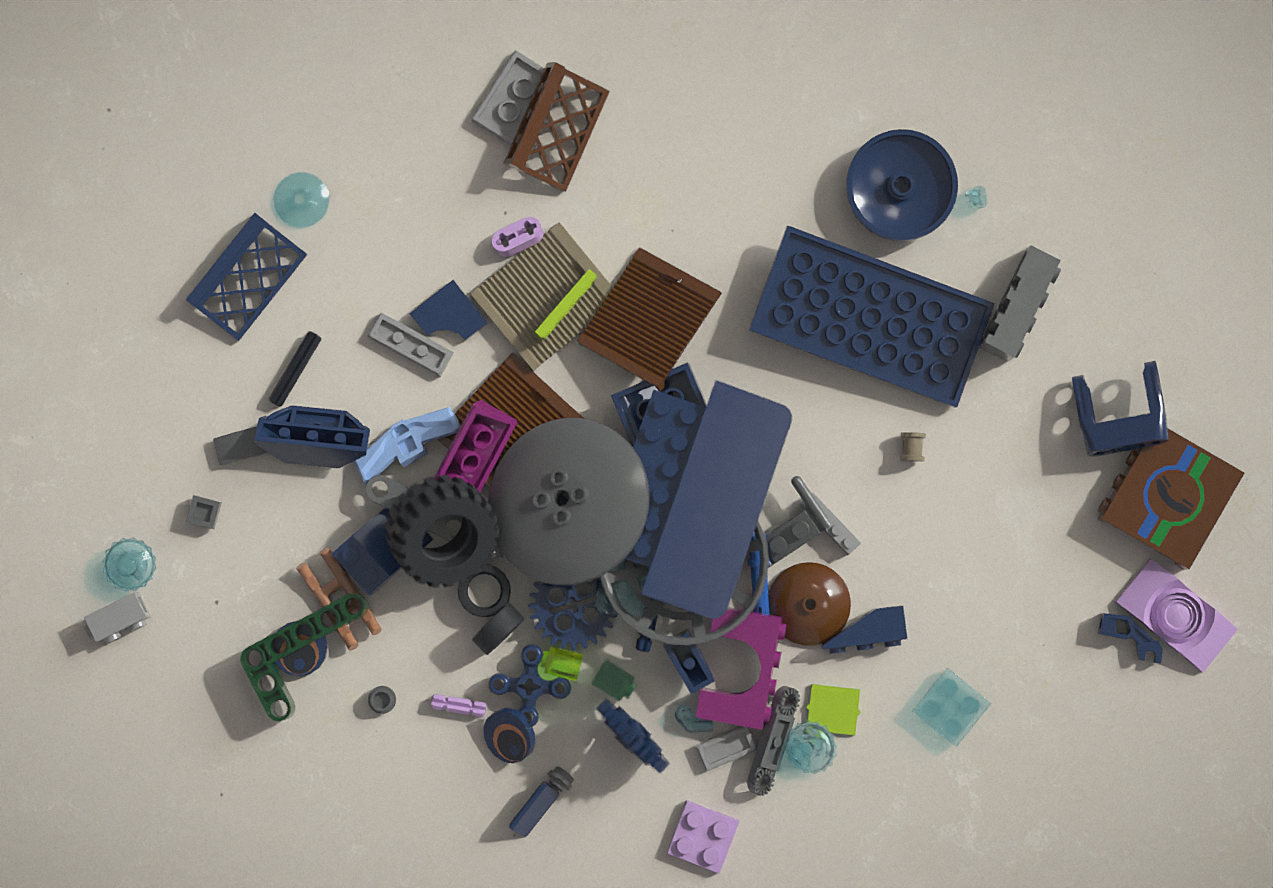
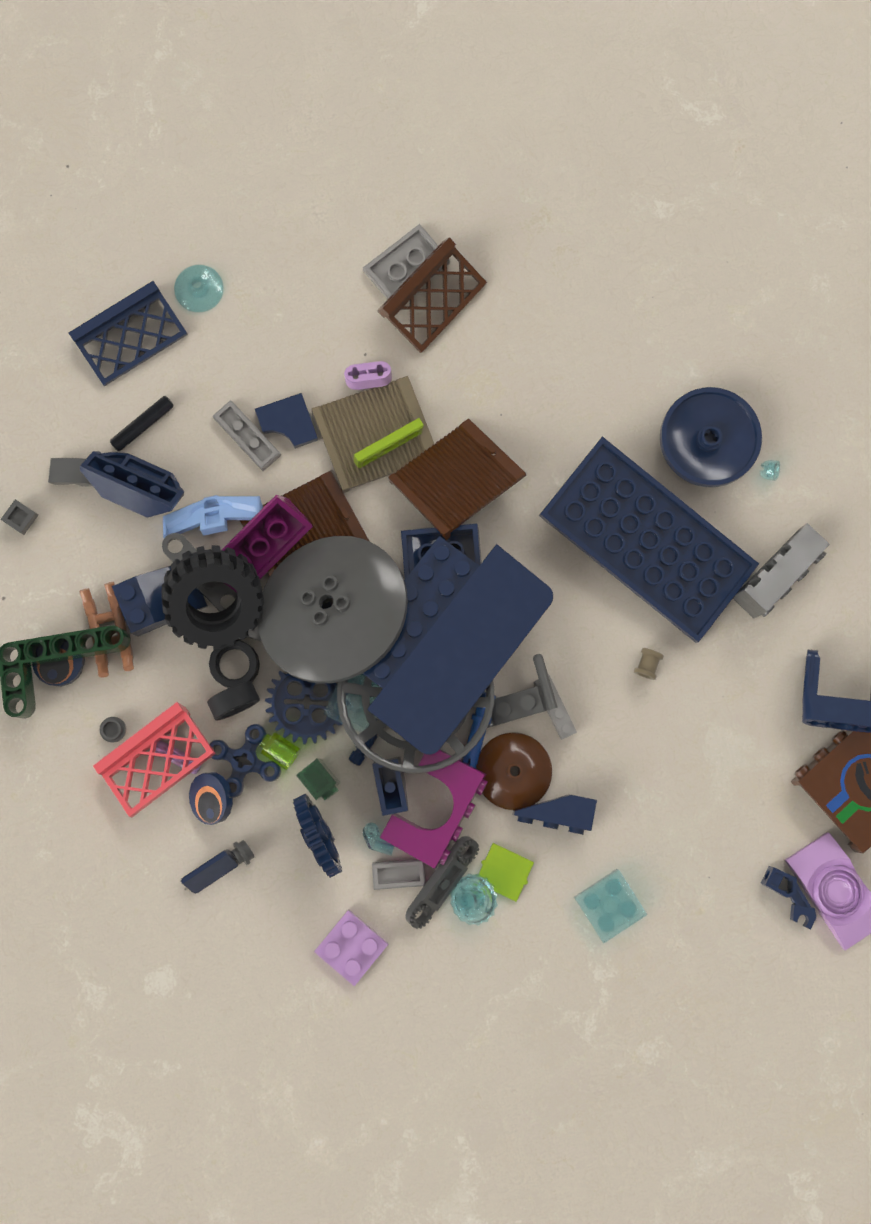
camera: 15 degrees right, 5 degrees down
none -> coral fence [93,702,216,818]

